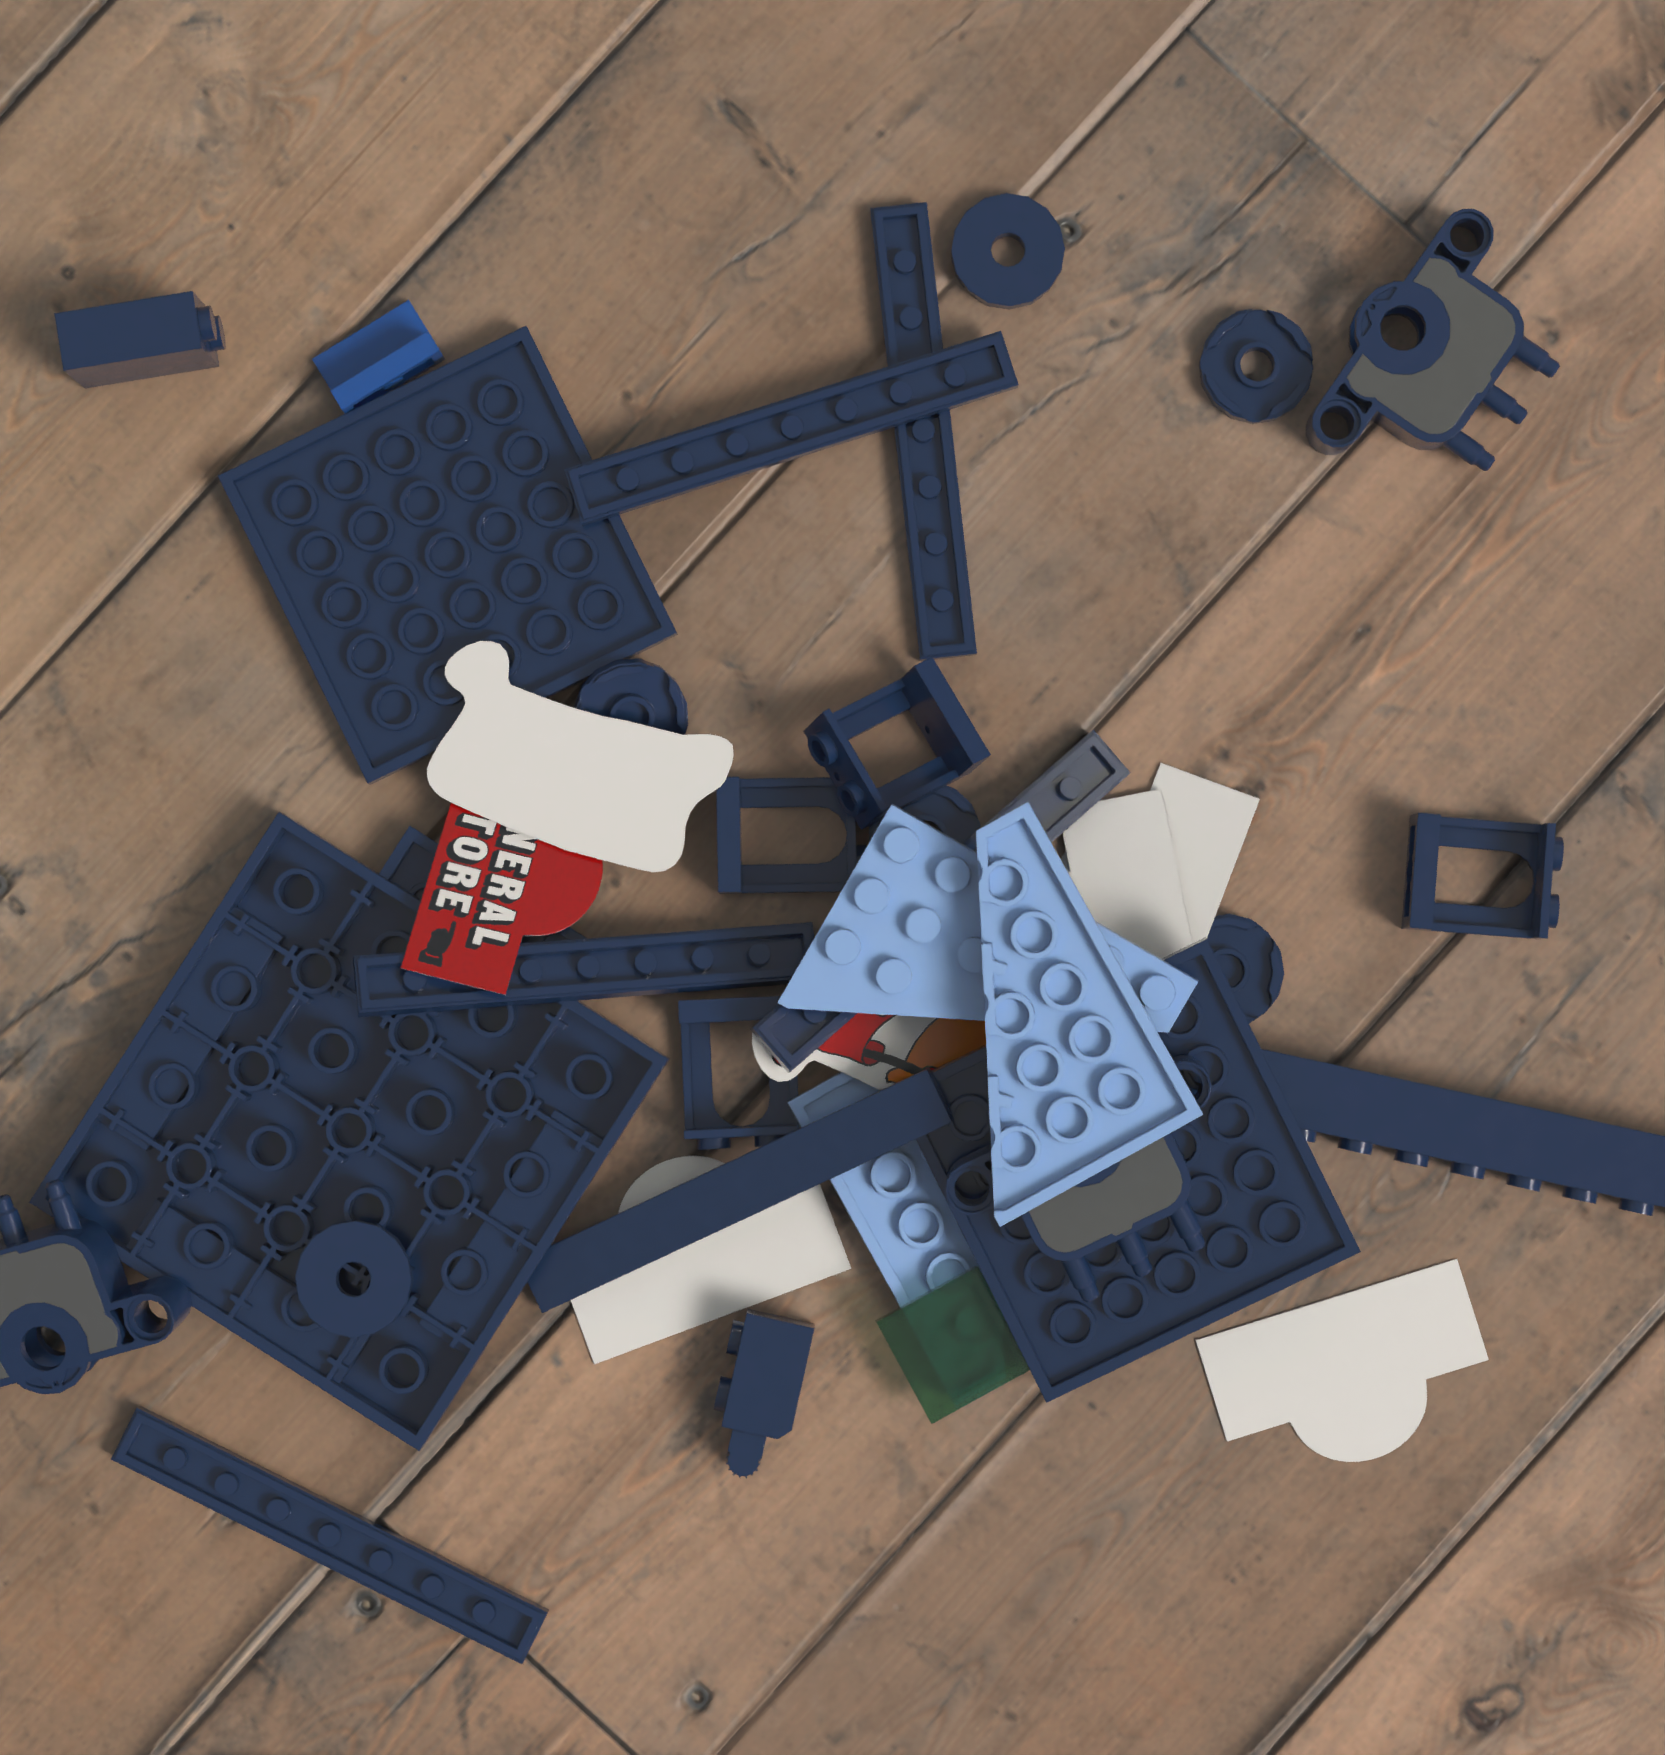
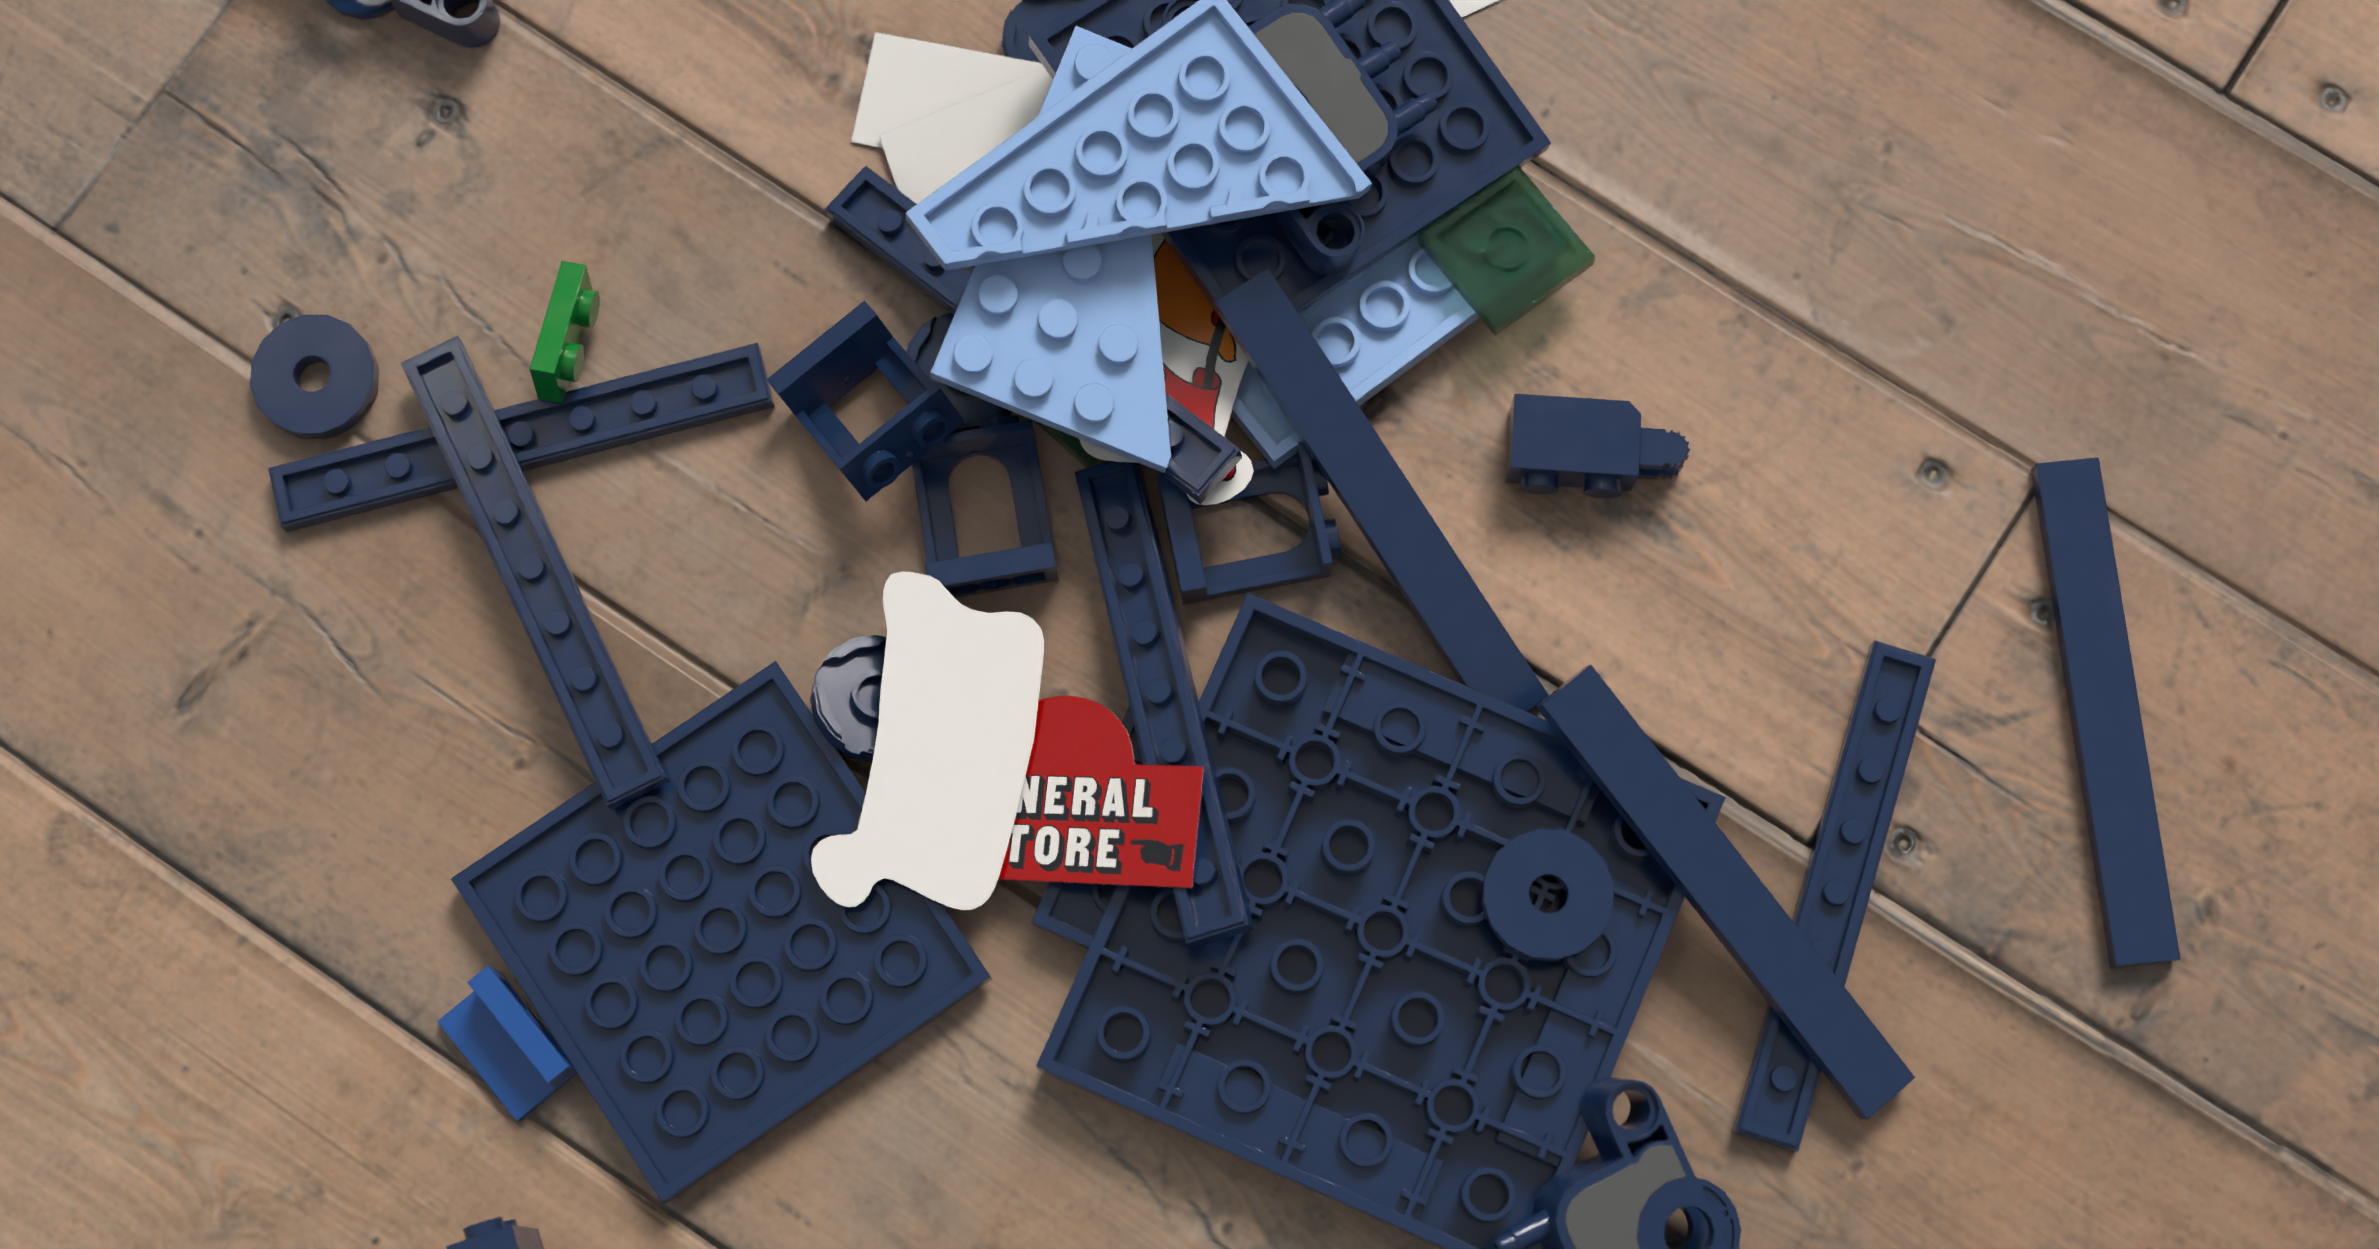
camera: 95 degrees left, 10 degrees down
white sticker [571,1156,851,1364] -> none
dark blue tile [1199,309,1313,424] -> none
none -> green plate [530,261,600,404]
none -> dark blue tile [1536,664,1915,1119]

